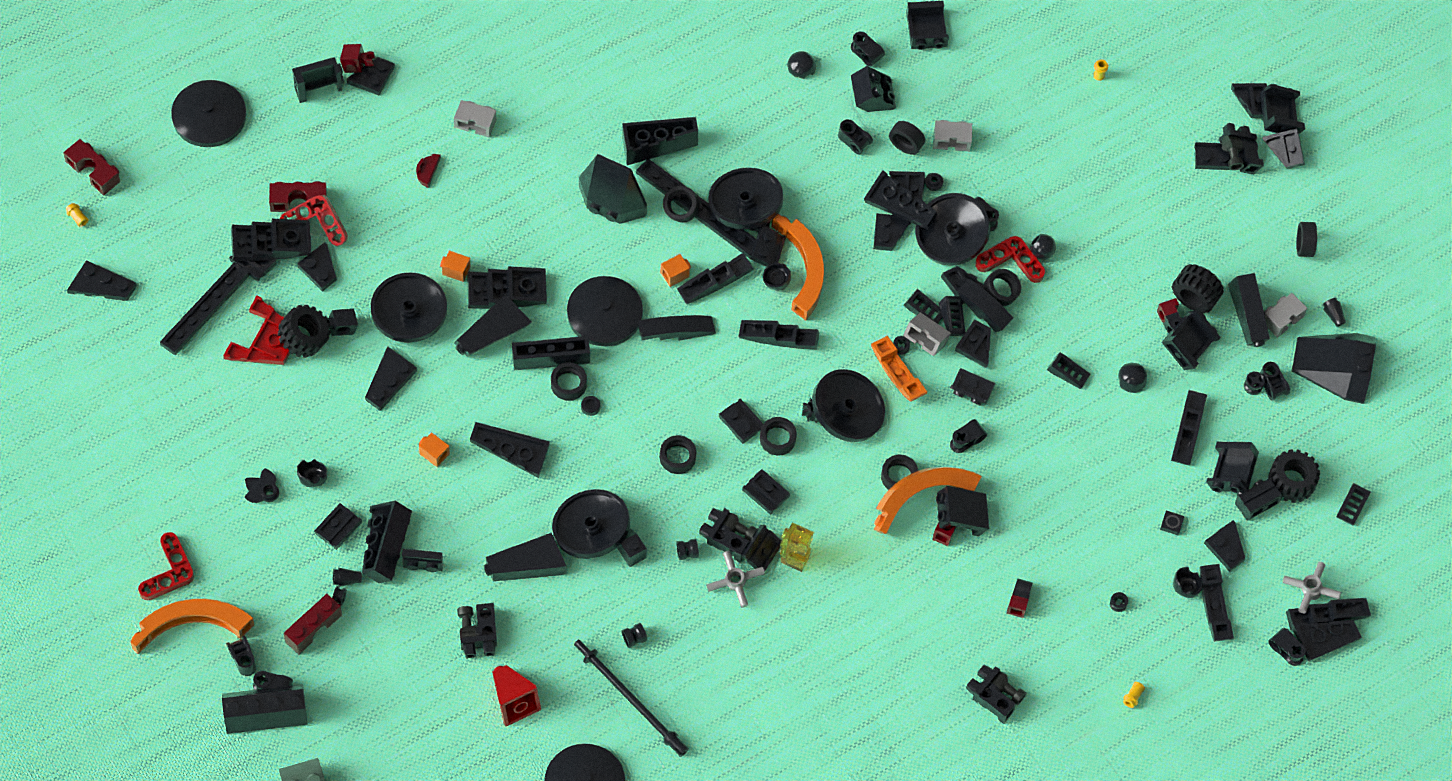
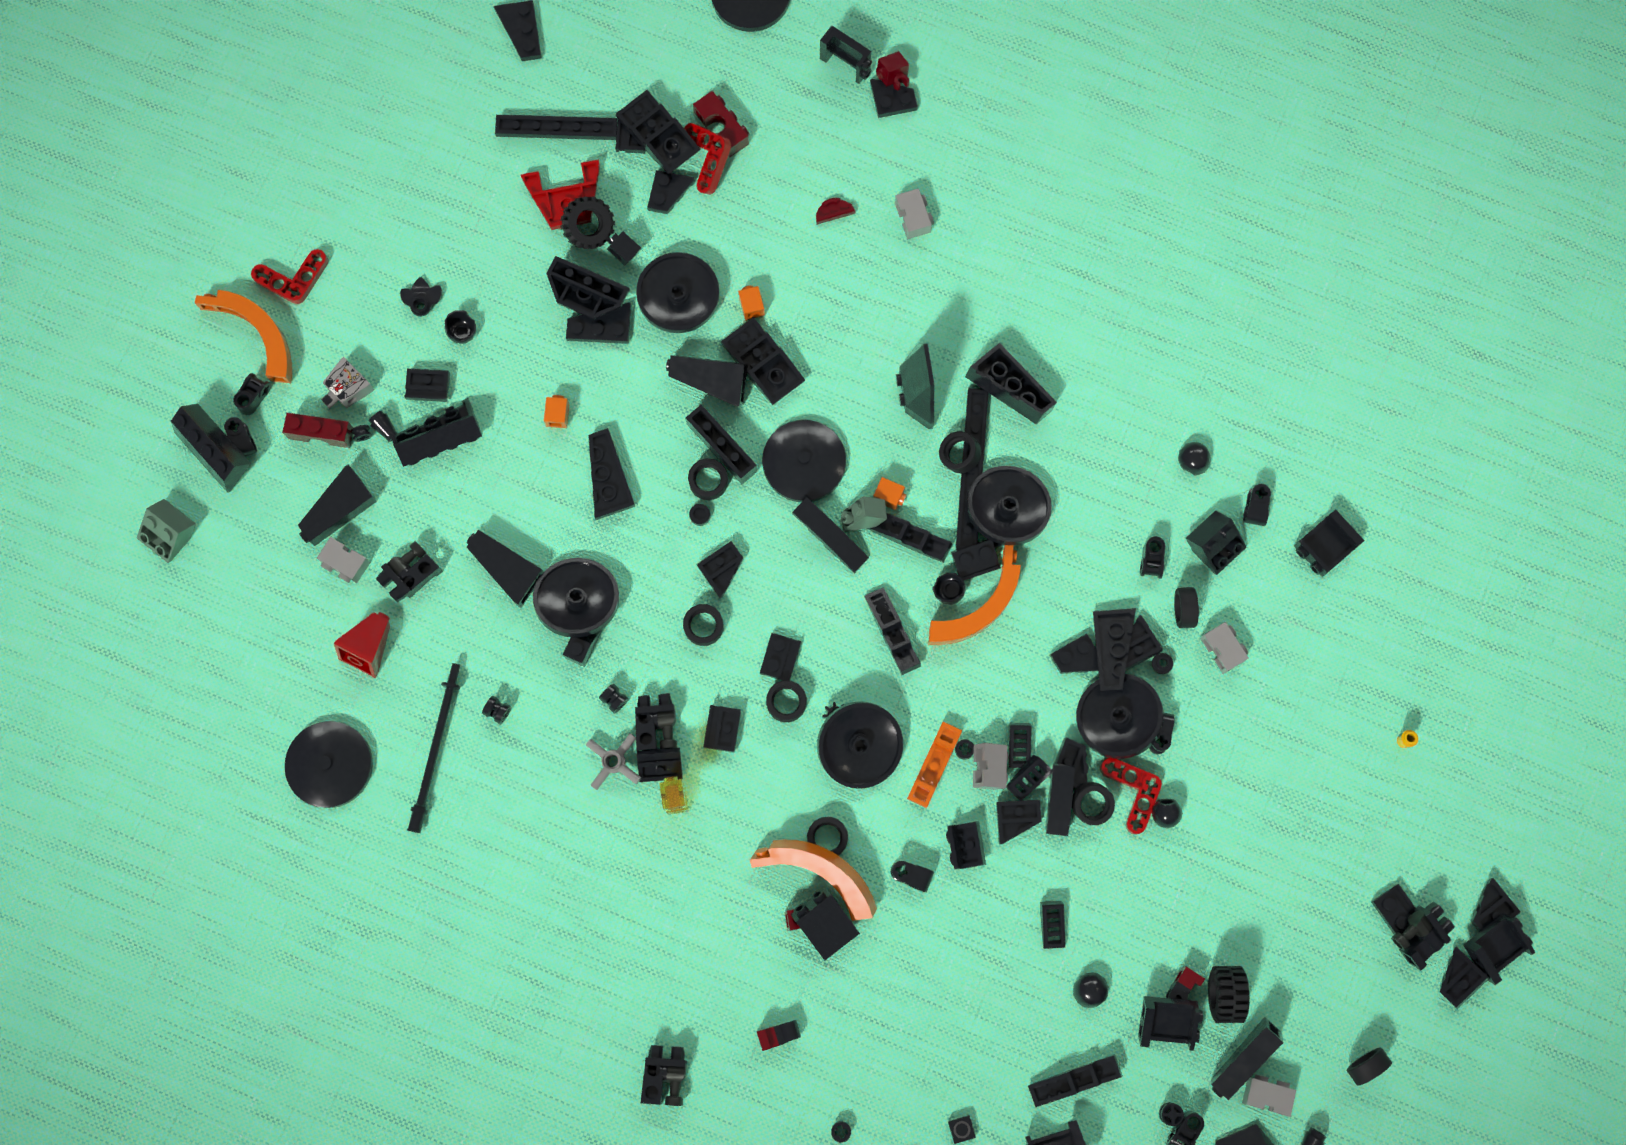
camera: 60 degrees right, 15 degrees up
black plate [402,549,443,572] -> none
none -> black slope [298,464,377,546]
none -> light grey brick [317,537,371,583]
none -> light grey torso [321,357,375,409]
none -> black wedge [546,256,630,320]
none -> black wing [696,541,744,599]
none -> sand green slope [841,496,887,532]

